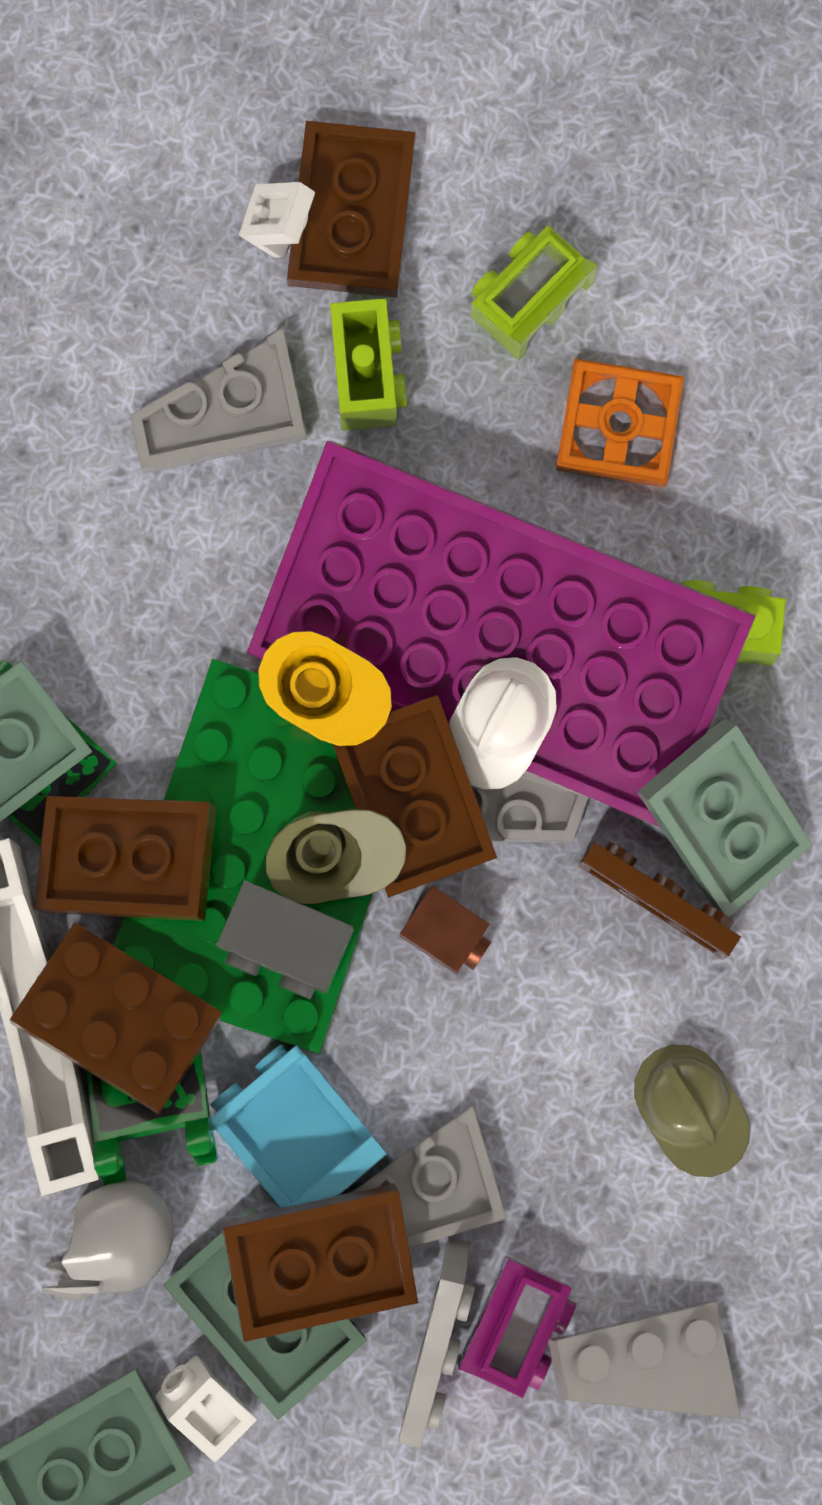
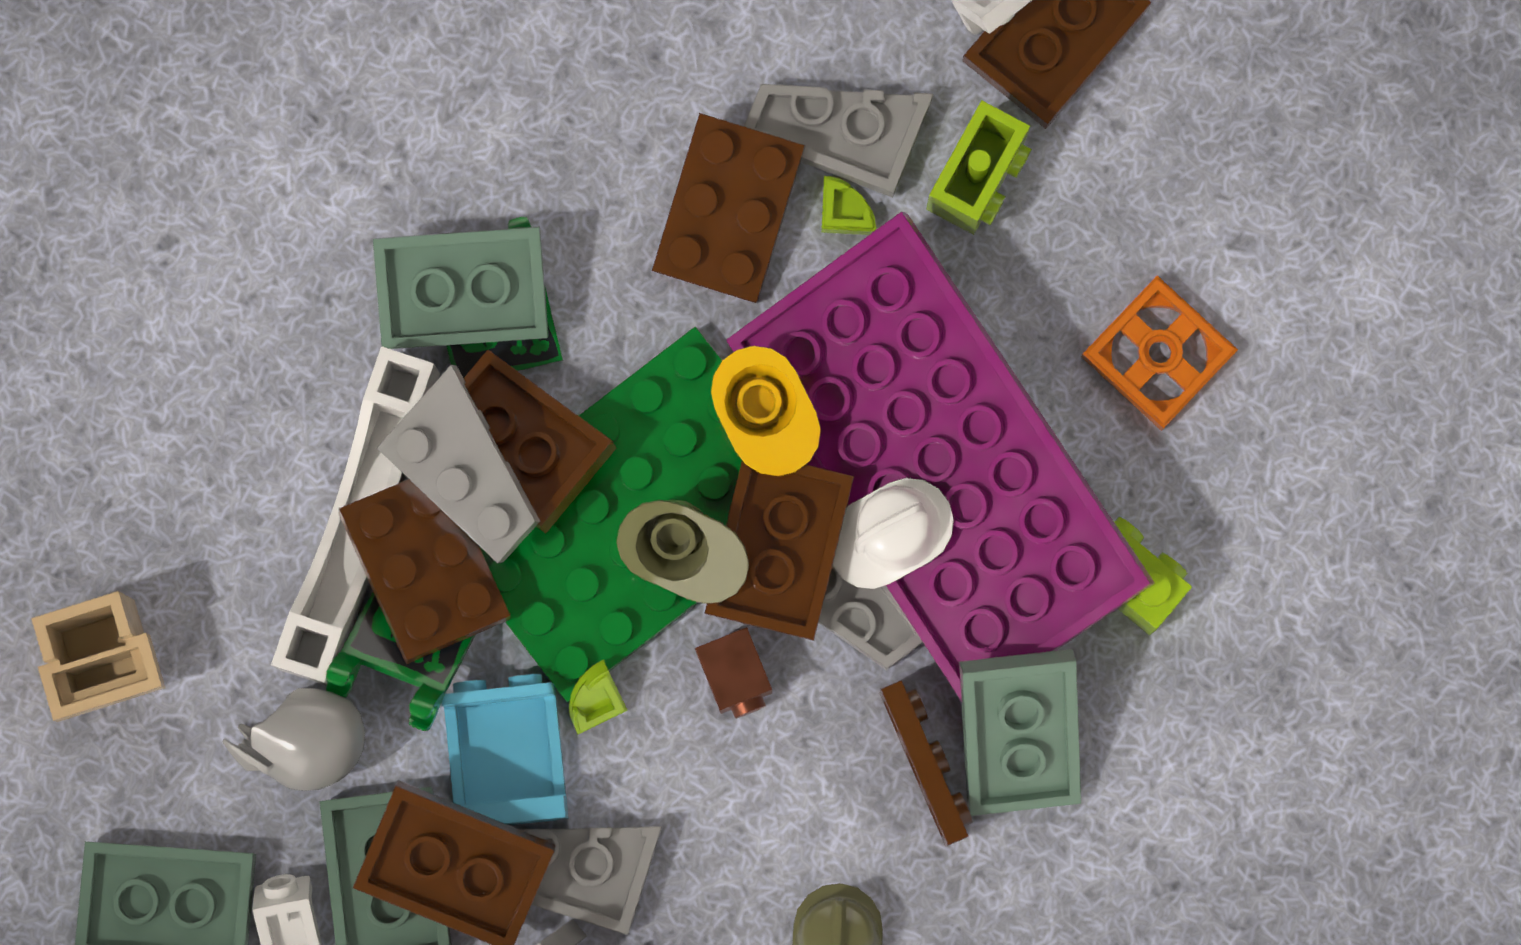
camera: 35 degrees right, 0 degrees up
dark grey brick [216,880,354,1000] -> none
lime window [470,225,598,361] -> none
none -> light grey wing [377,365,540,563]
none -> lime tile [569,660,628,734]
none -> reddish brown plate [652,113,806,303]
none -> lime tile [821,176,876,235]

